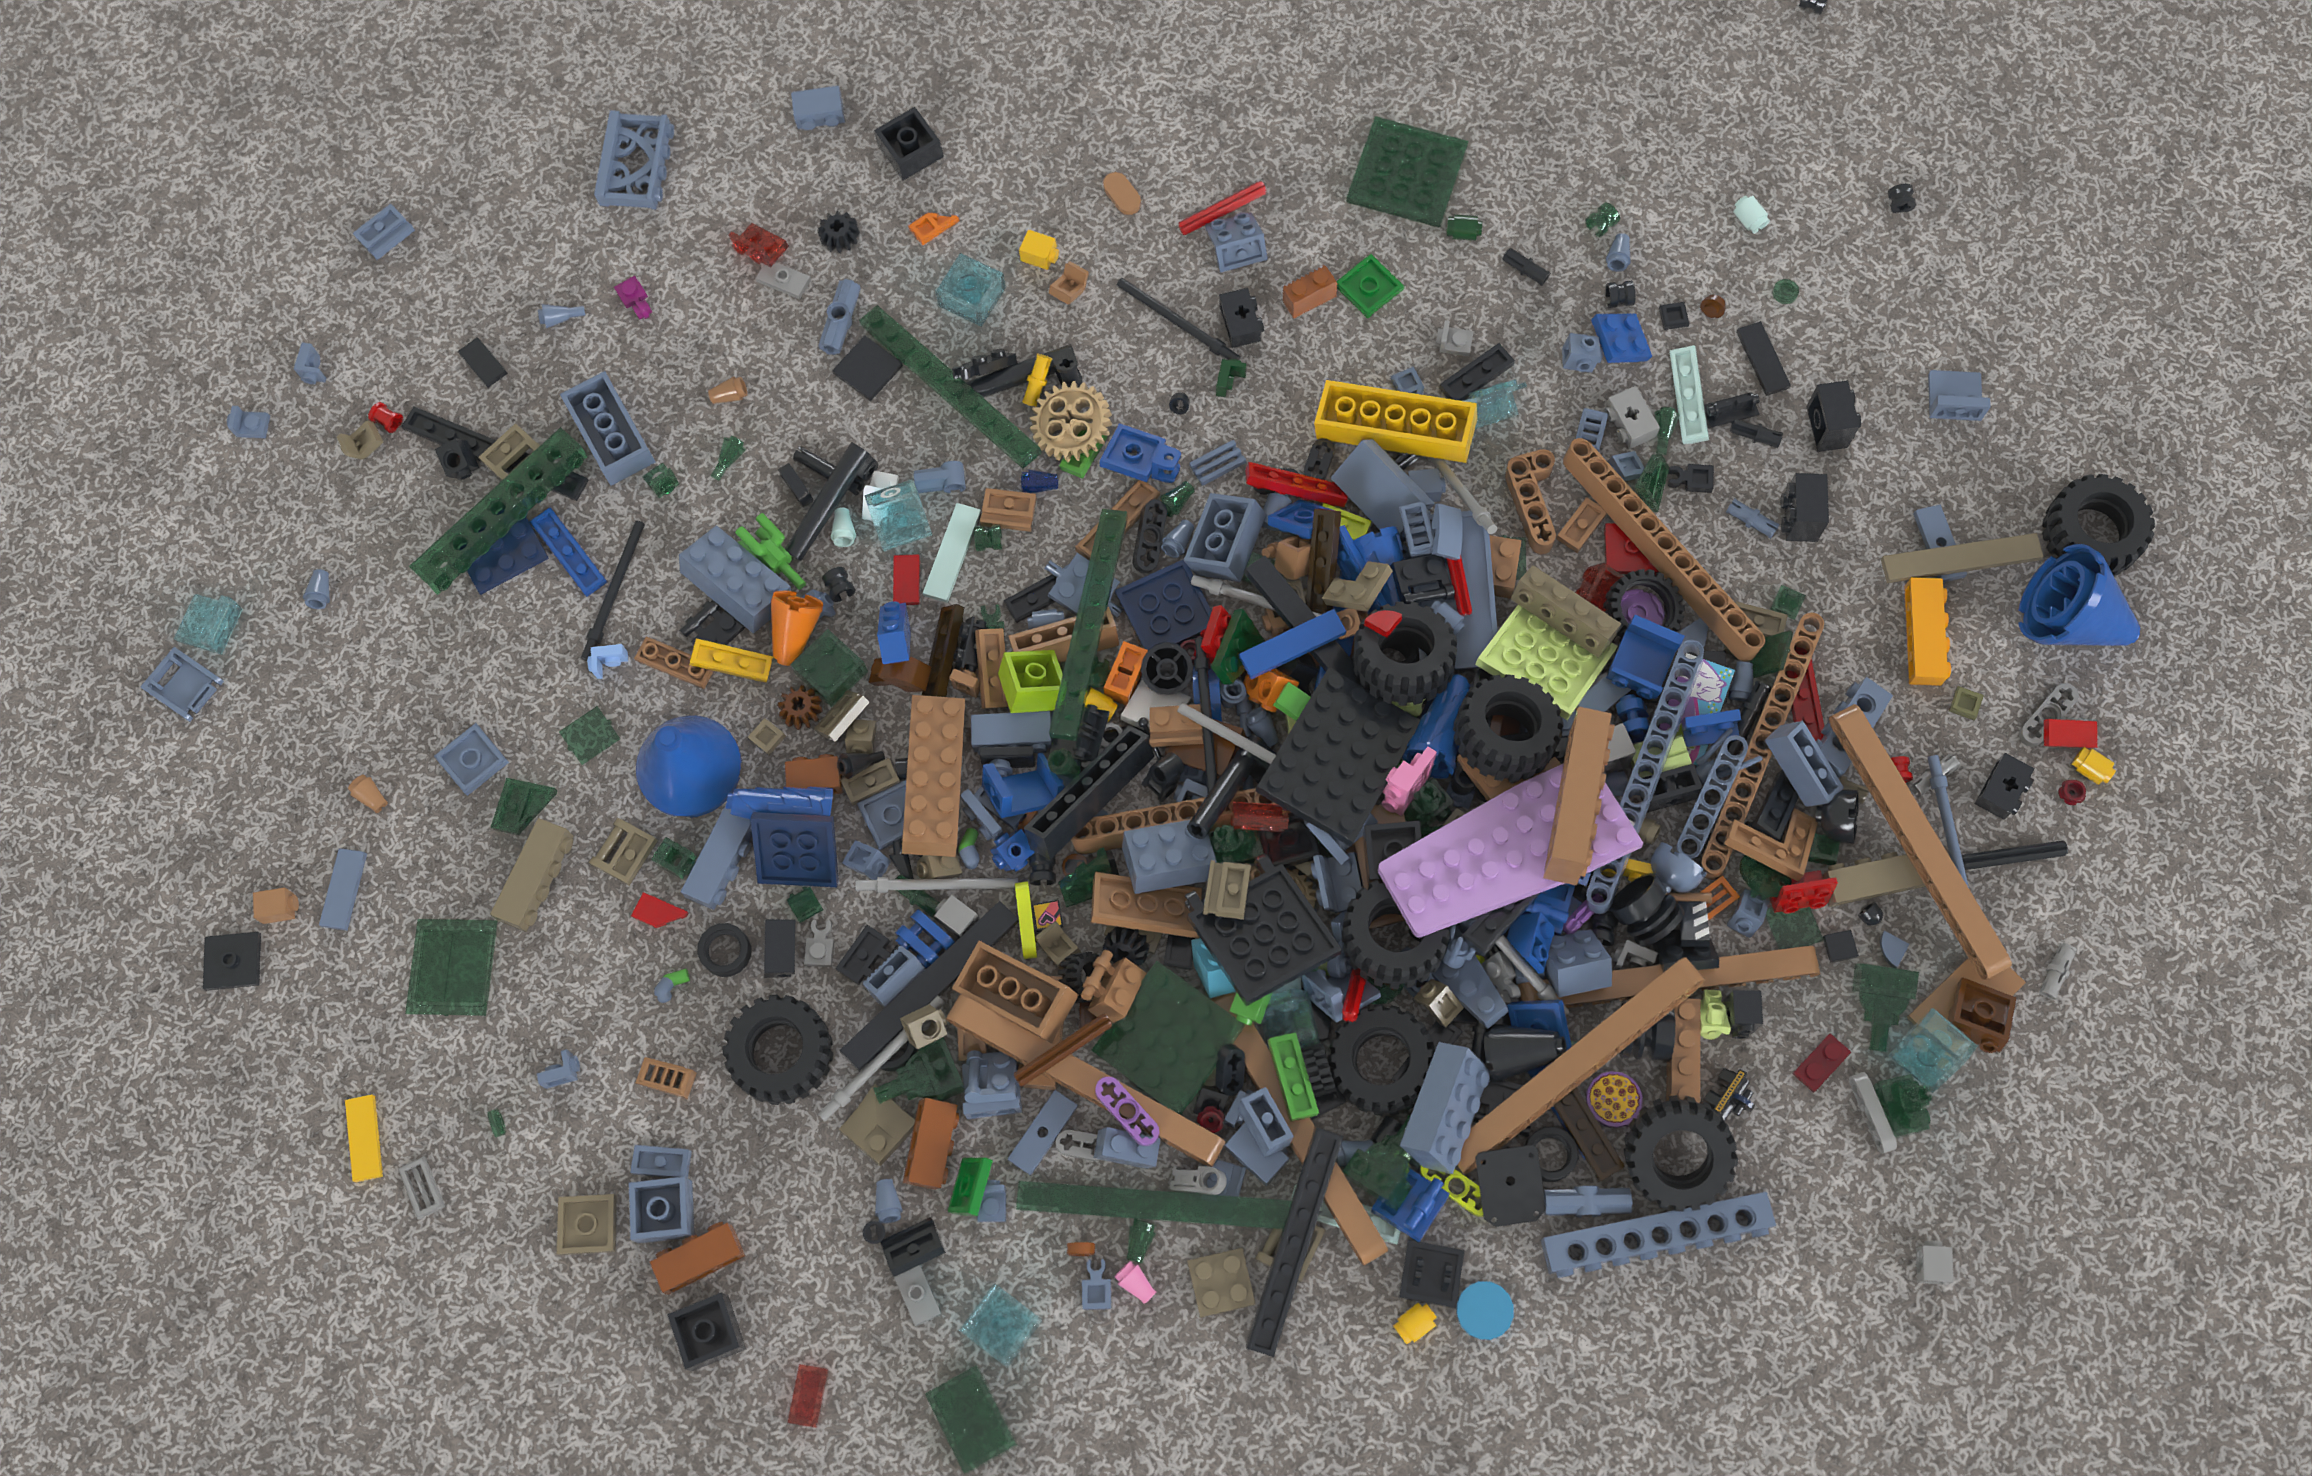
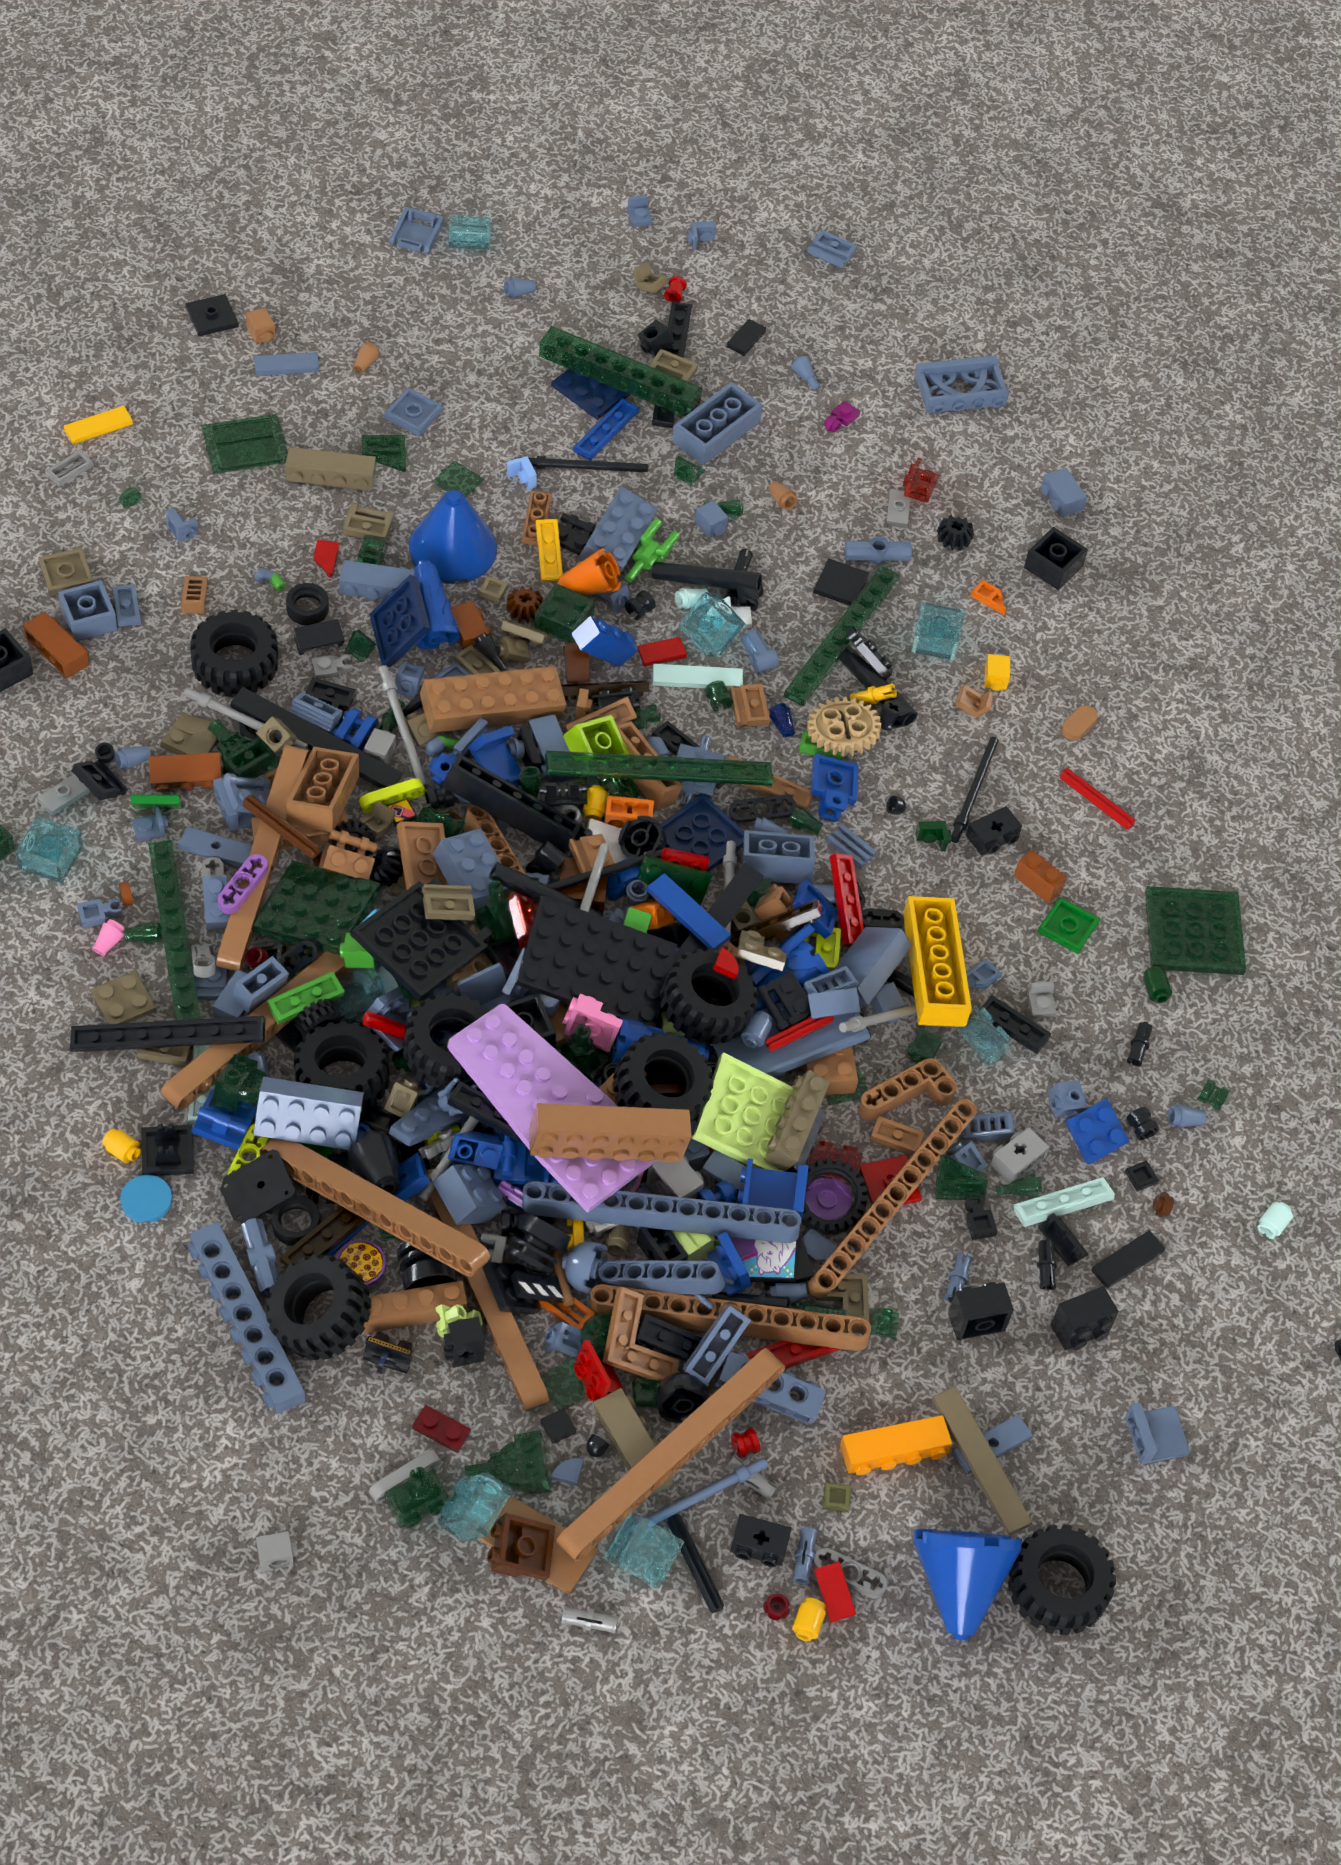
camera: 60 degrees right, 15 degrees down
black beam [778,463,814,507] -> none
sand blue bracket [1205,212,1268,273] -> none
clear green tile [1773,279,1799,304] -> none
none -> clear light blue bracket [604,1512,684,1589]
none -> sand blue brick [694,500,729,538]
none -> sand blue pin [792,1527,817,1585]
none -> clear green bracket [907,1029,943,1064]

